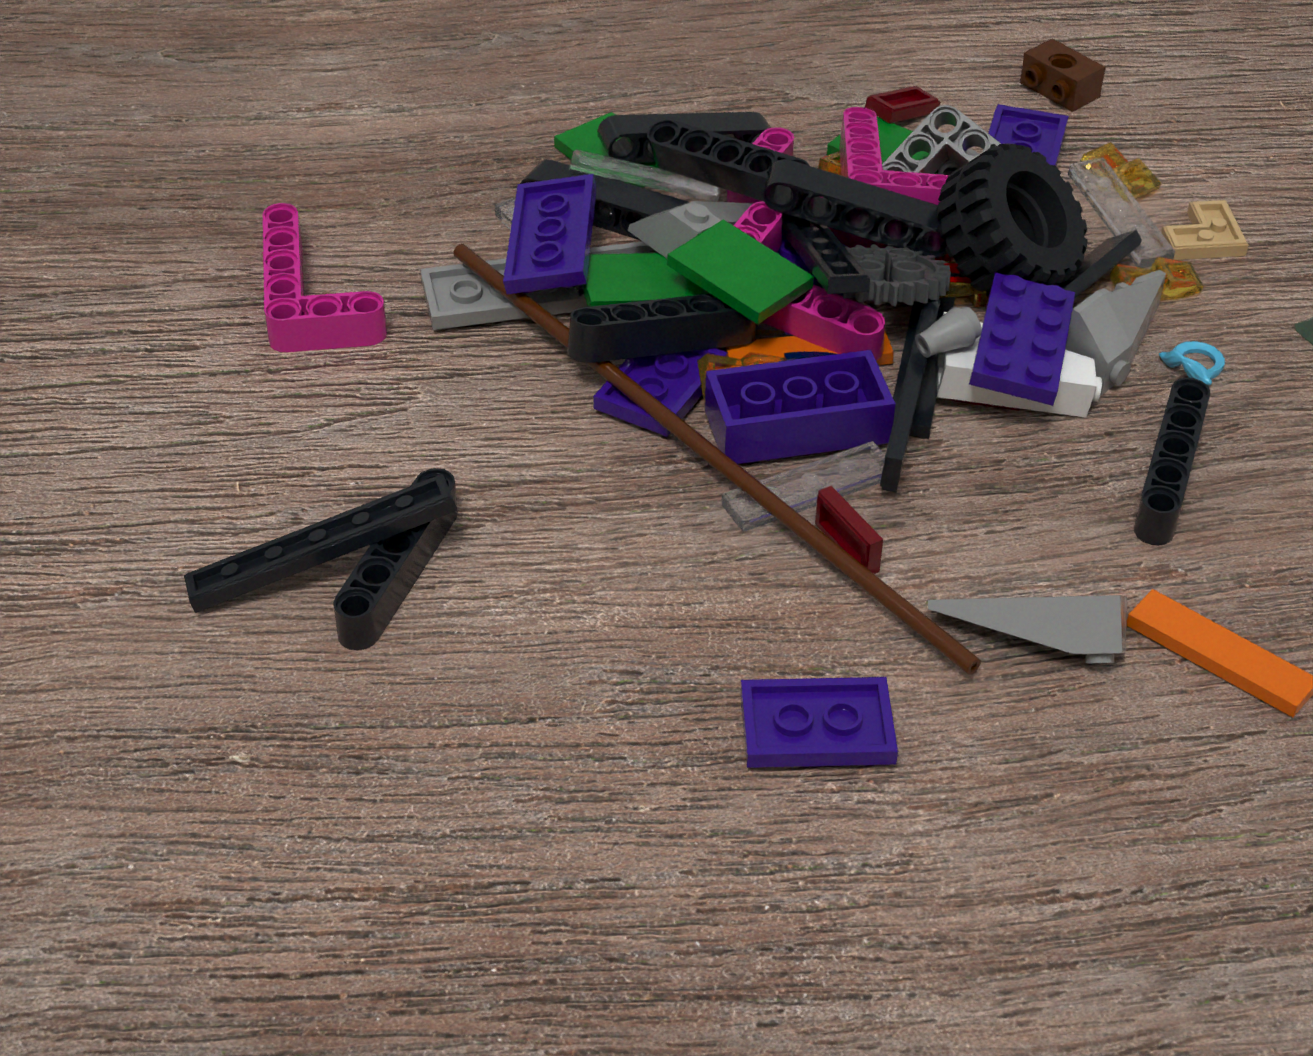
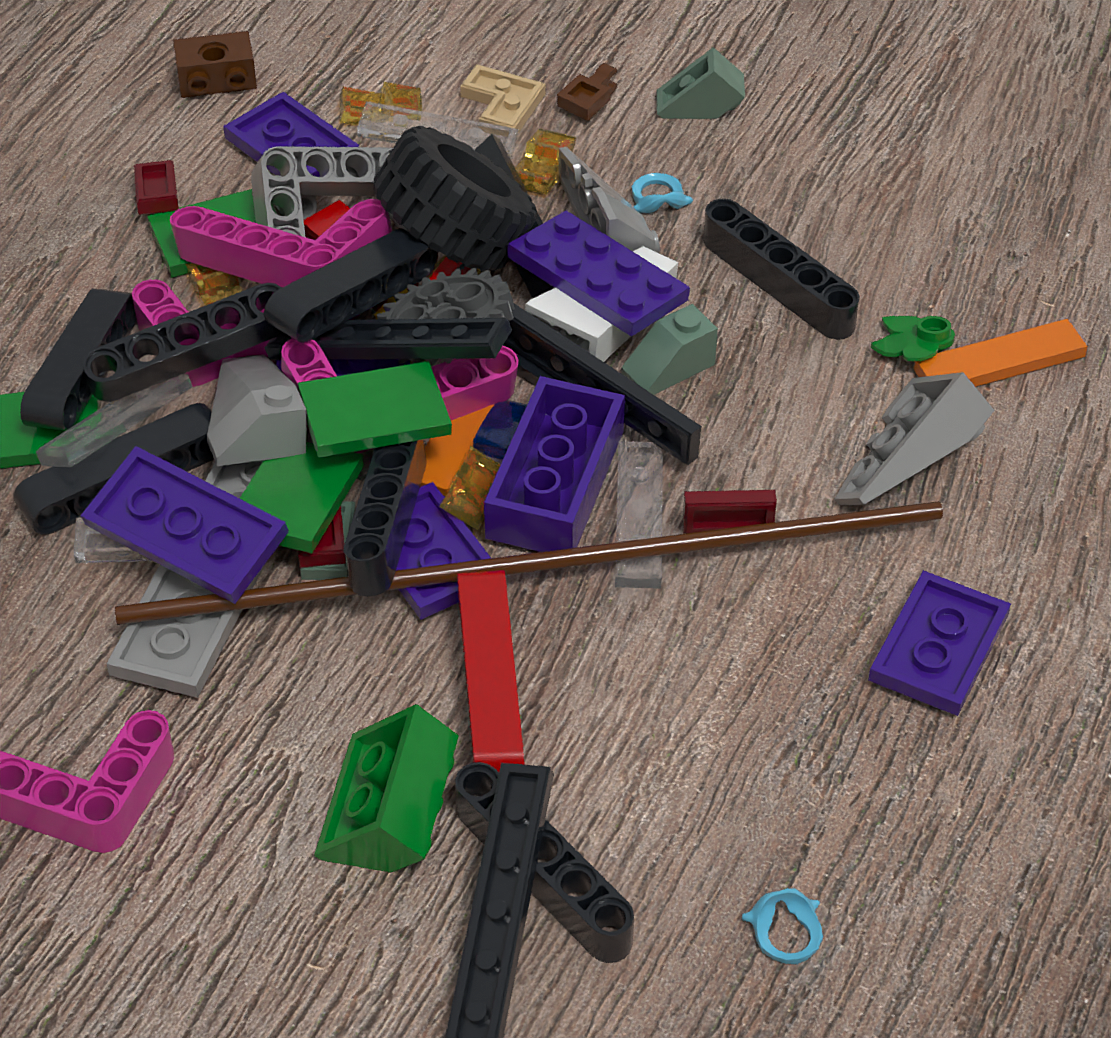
camera: 60 degrees left, 5 degrees up
light grey cone [915,306,982,358] -> none
none -> green slope [314,704,459,873]
none -> red beam [457,570,525,772]
none -> reddish brown plate [557,63,617,121]
none -> sand green slope [621,304,718,395]
none -> medium azure piece [742,888,823,964]
none -> green plate [871,316,955,362]

